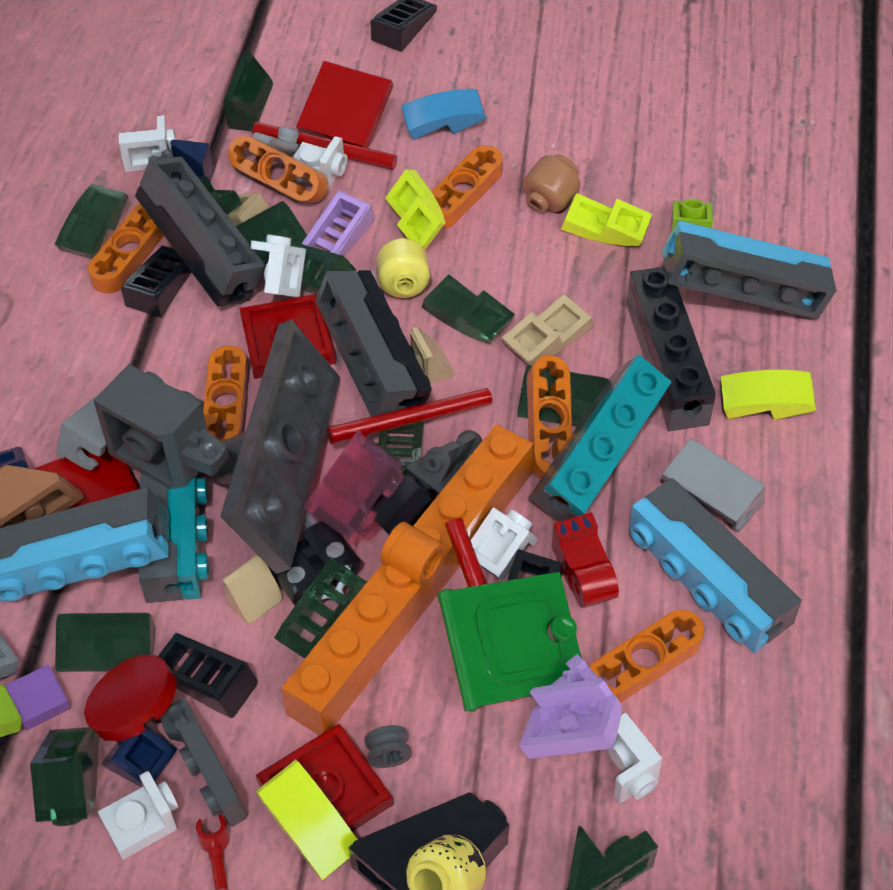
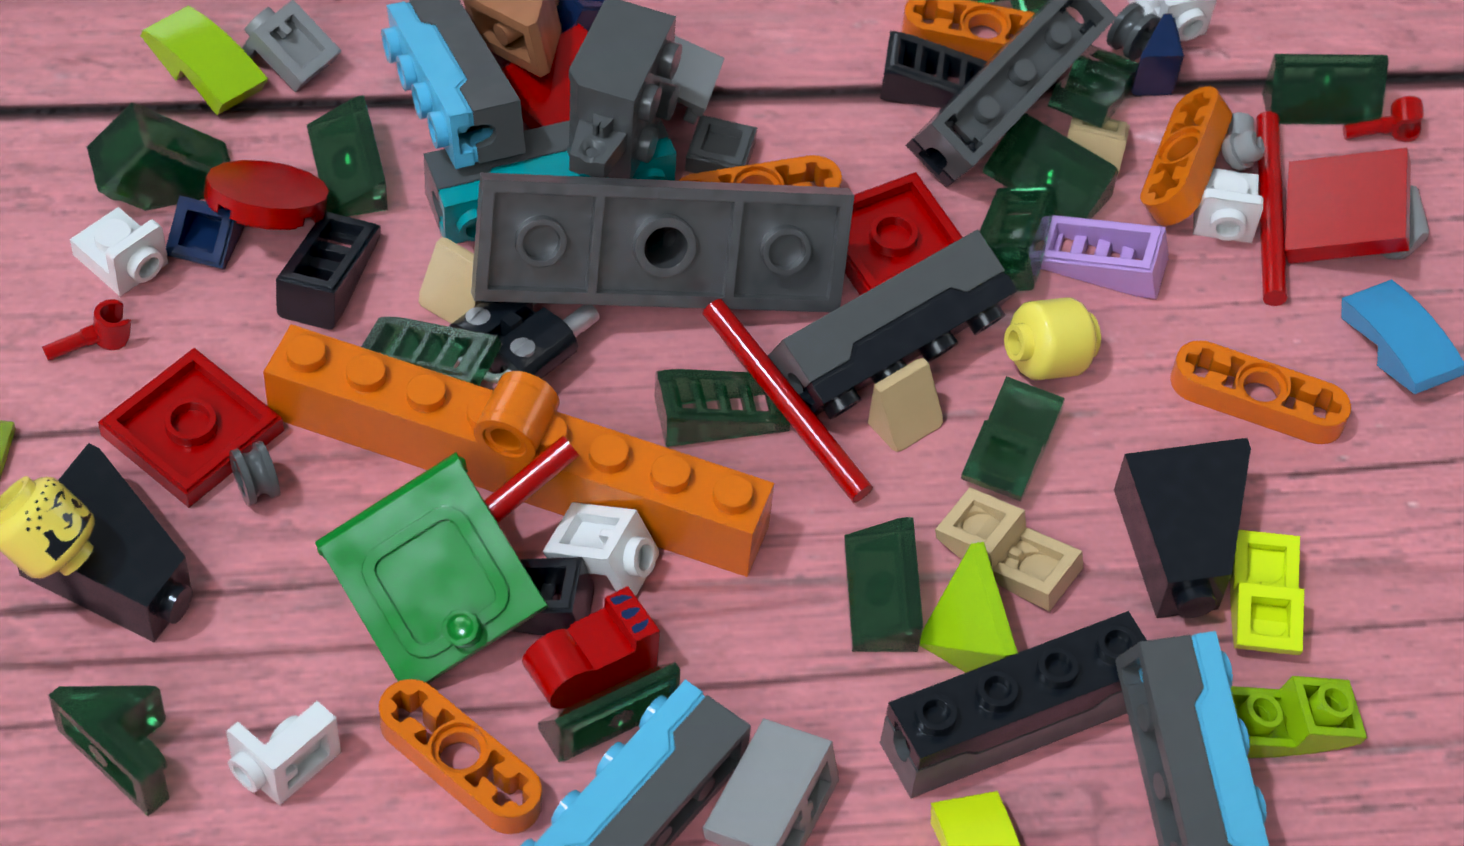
camera: 70 degrees right, 0 degrees up
medium lavender tile [5,664,70,731] -> none
dark grey hinge [161,697,248,827] -> none
white bracket [251,235,306,297] -> none
neon yellow slope [255,760,358,880] -> none
clear pink slope [303,431,405,539] -> none
black piece [368,469,436,535] -> none
neon yellow slope [385,169,445,250] -> none
dark grey hinge [406,430,482,493] -> none
lavender slope [519,654,622,759] -> none
nougat head [523,154,580,213] -> none
orange beam [527,355,572,479] -> none
teal piece [528,354,672,522] -> none
none -> clear green slope [538,662,680,762]
none -> lime slope [916,542,1018,673]
none -> black slope [1114,438,1251,618]
none -> red hand [1343,96,1424,142]

